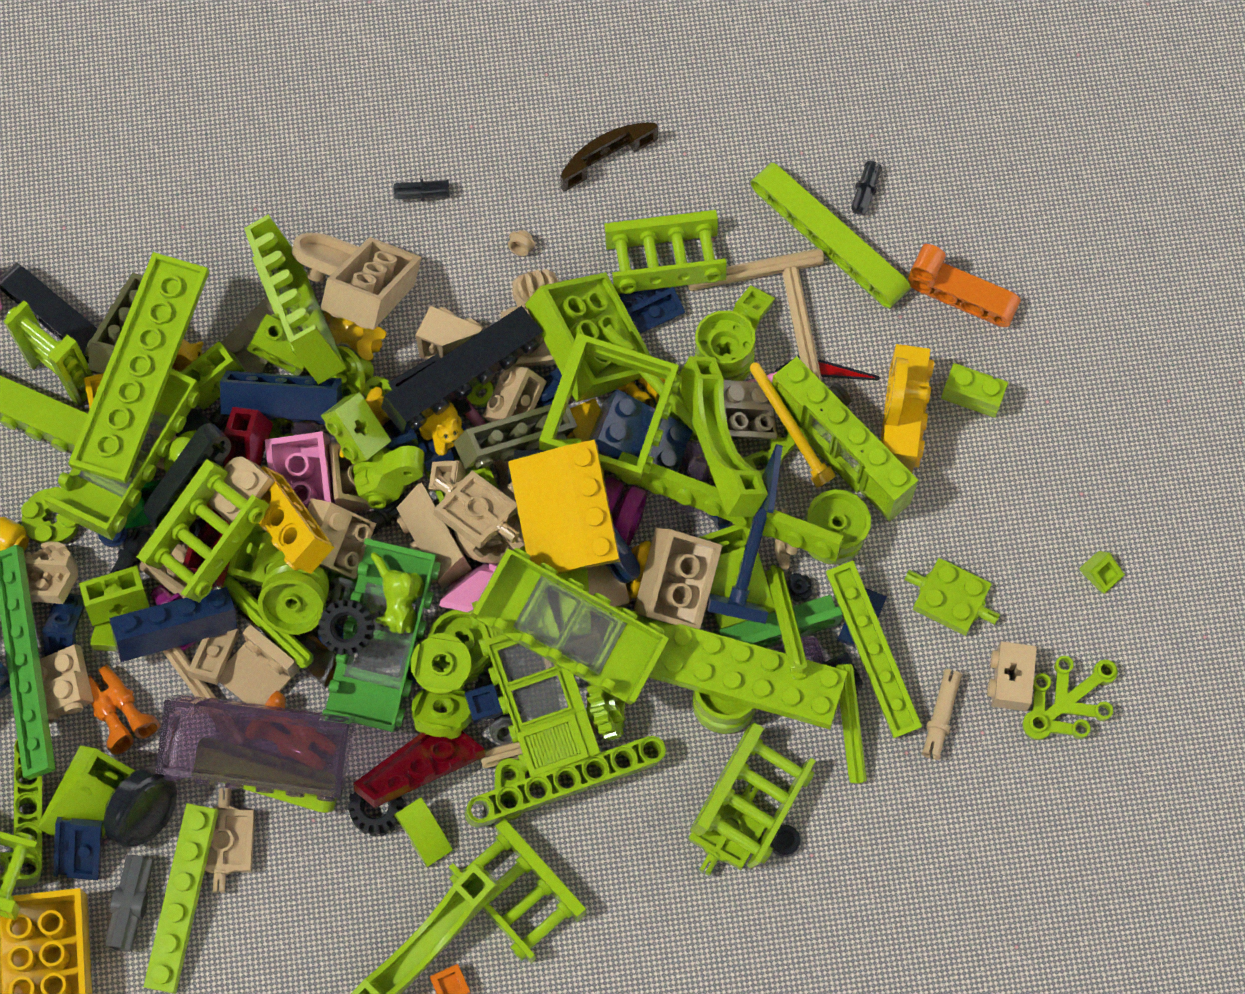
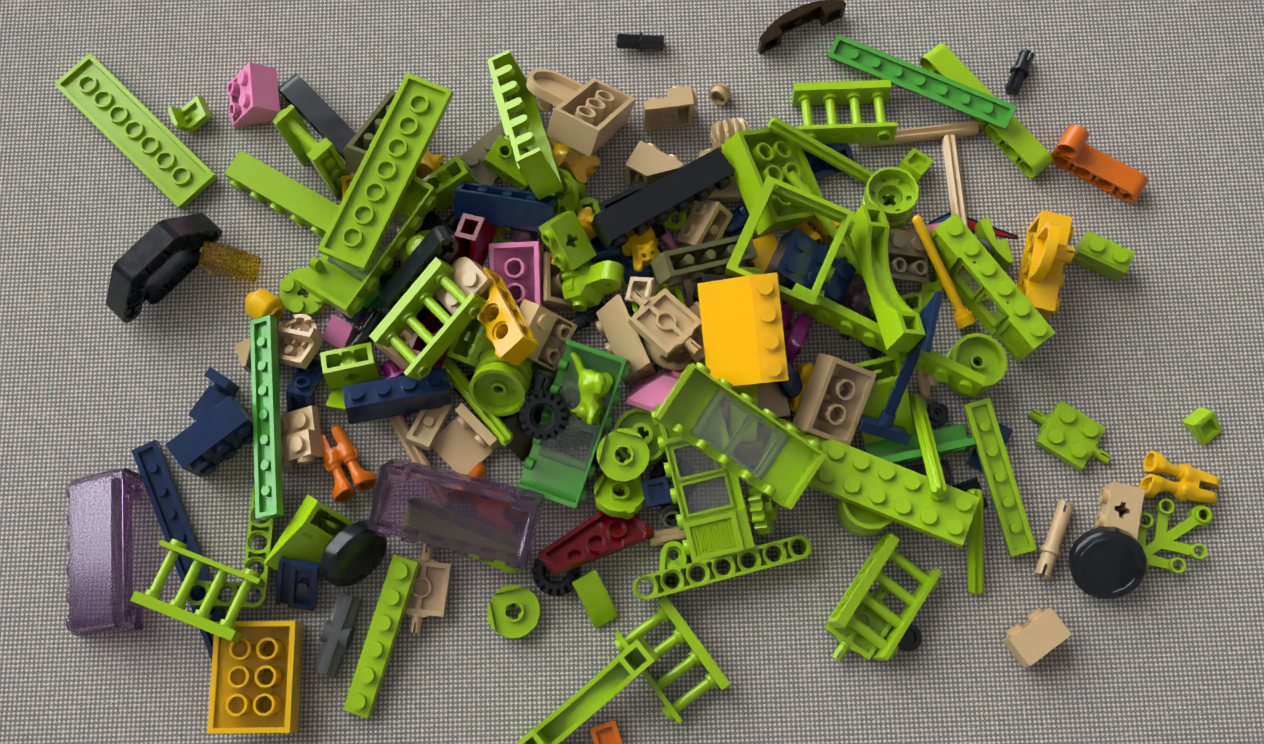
camera: 10 degrees right, 5 degrees up
none -> bright pink slope [322,315,357,349]
none -> lime plate [487,585,541,639]
none -> tan plate [643,85,698,131]
none -> lime axle [767,116,874,184]
none -> bright green plate [827,34,1017,131]
none -> lime slope [974,218,1014,270]
none -> tan brick [1002,607,1072,667]
none -> black piece [1068,526,1147,599]
none -> yellow piece [1139,450,1220,504]

